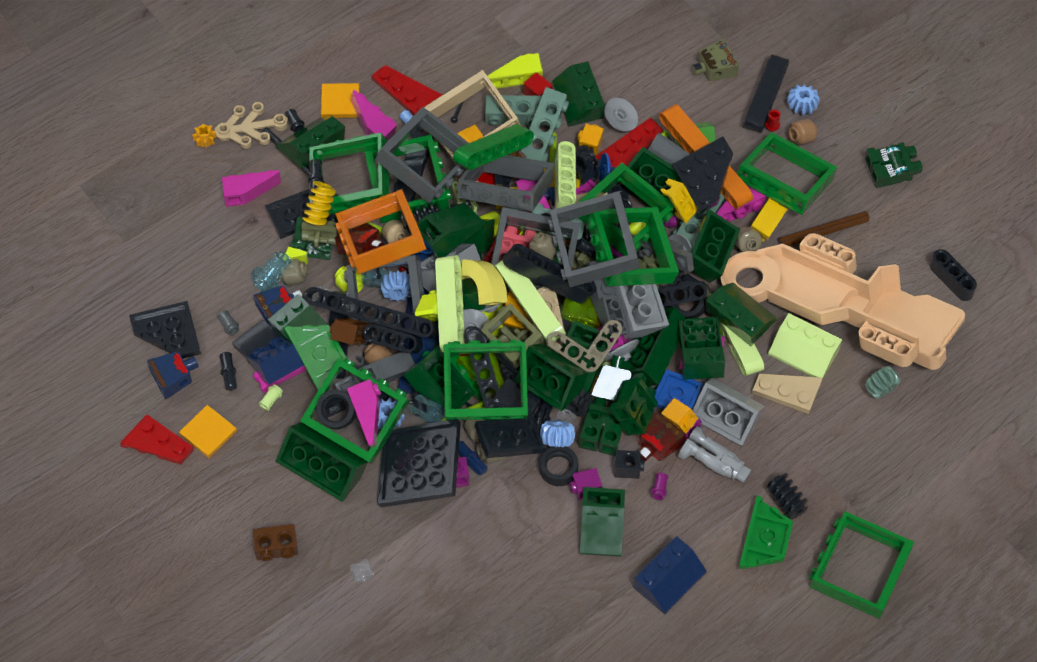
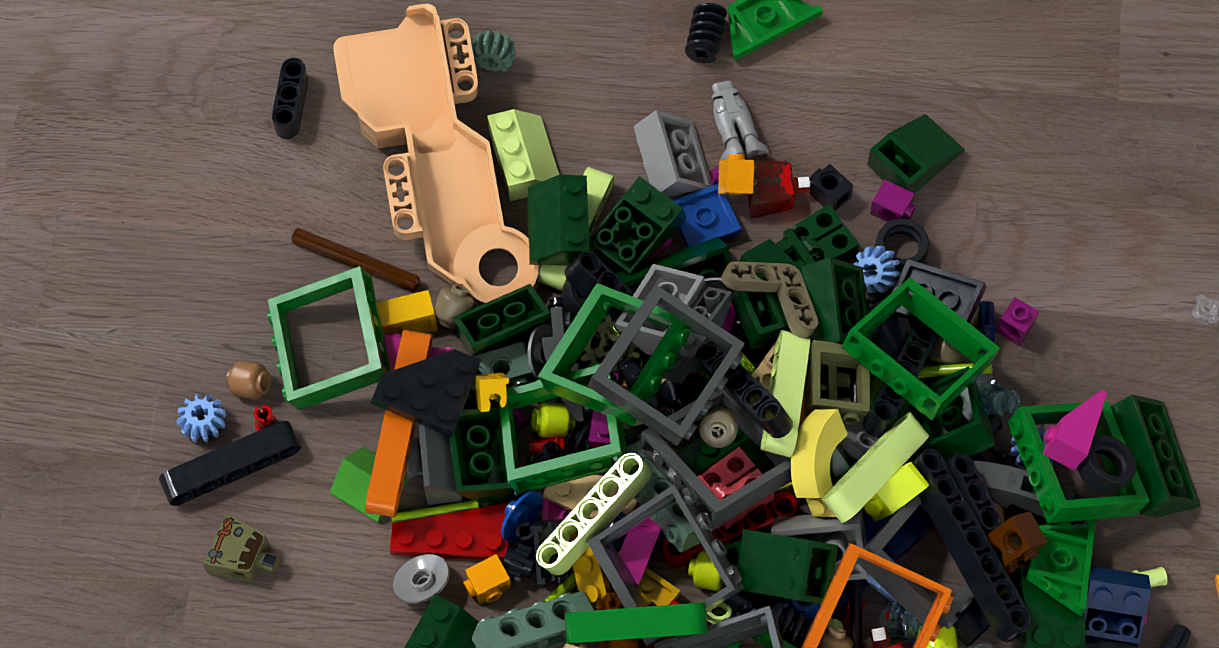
camera: 135 degrees left, 5 degrees up
black plate [377,419,461,508] -> none
dark green hips [609,373,658,436] -> none
dark blue slope [634,536,707,614] -> none
magenta pin [651,472,669,500] -> none
tan wing [752,374,823,414] -> none
dark green hips [865,142,923,189] -> none

